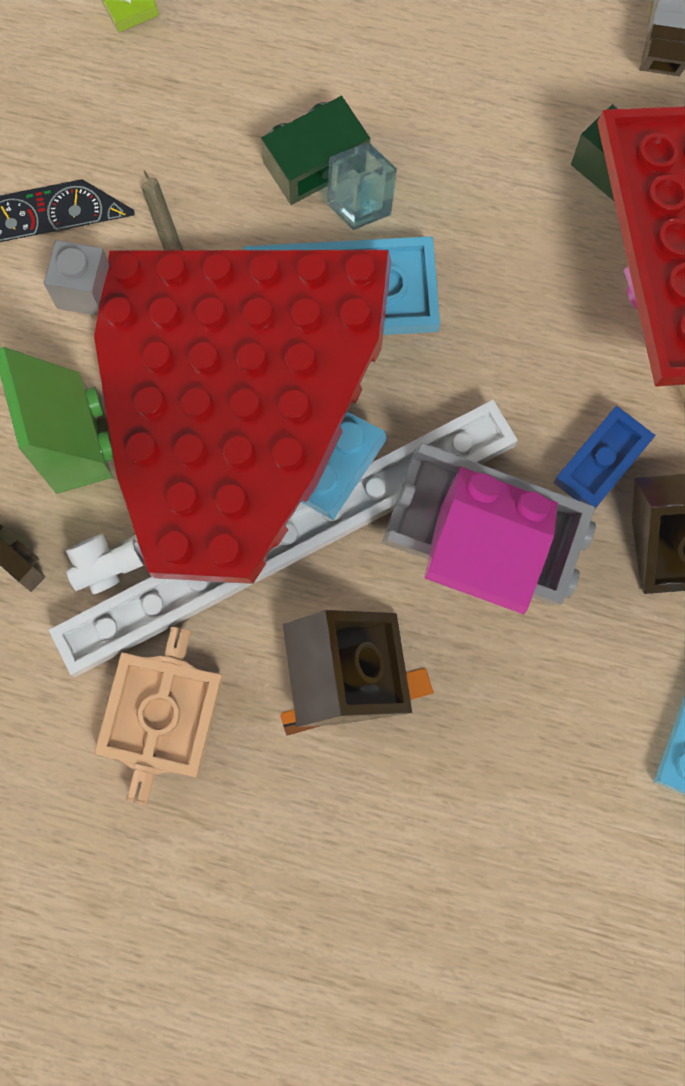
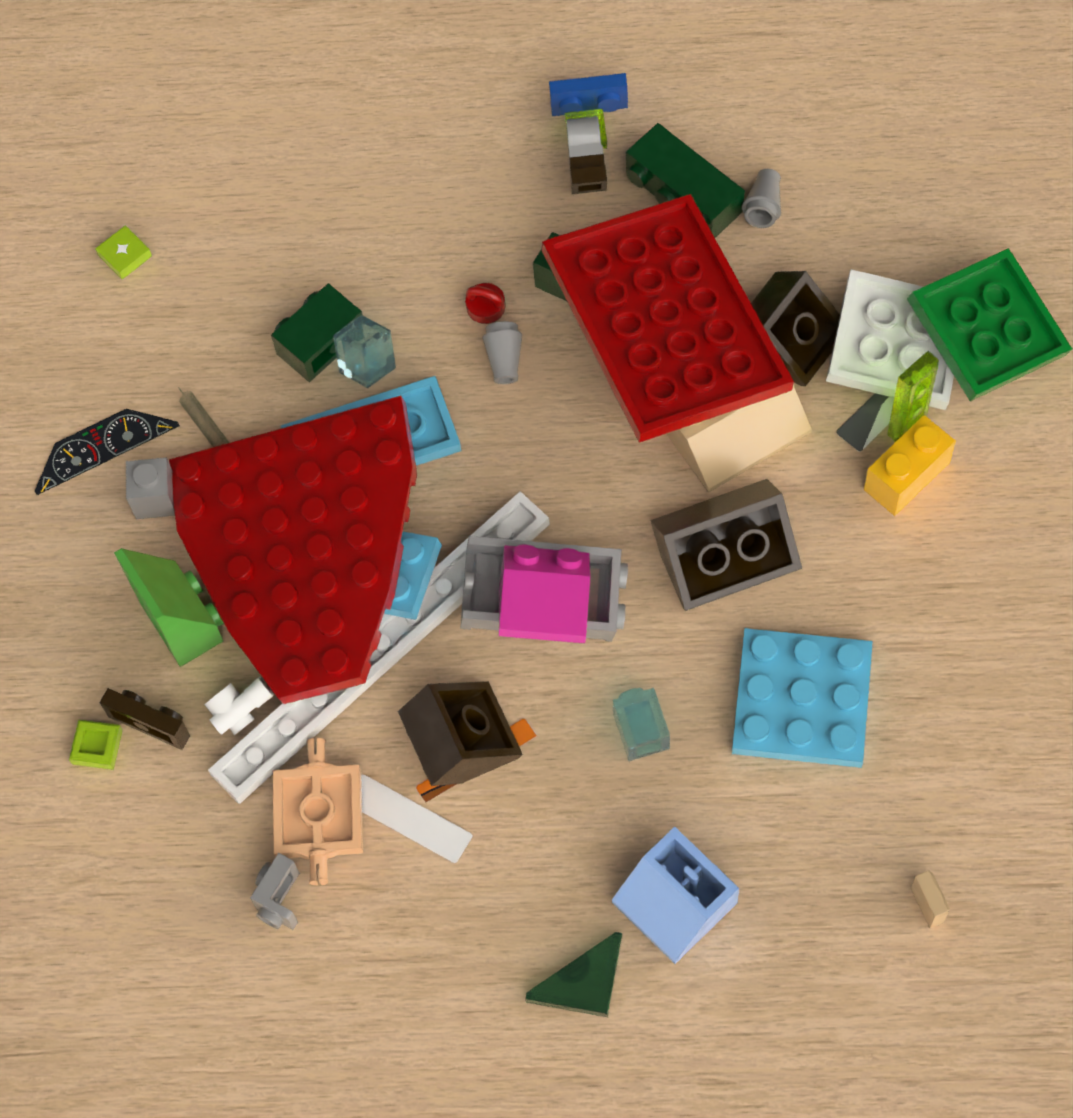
camera: 10 degrees left, 10 degrees down
blue plate [553,405,656,510] -> none
none -> light grey bracket [250,853,300,930]
none -> white sticker [361,774,473,863]
none -> red tile [465,283,506,324]
none -> light grey cone [483,321,522,384]
none -> clear green tile [525,932,623,1017]
none -> clear light blue brick [612,688,670,761]
none -> light blue slope [612,827,739,964]

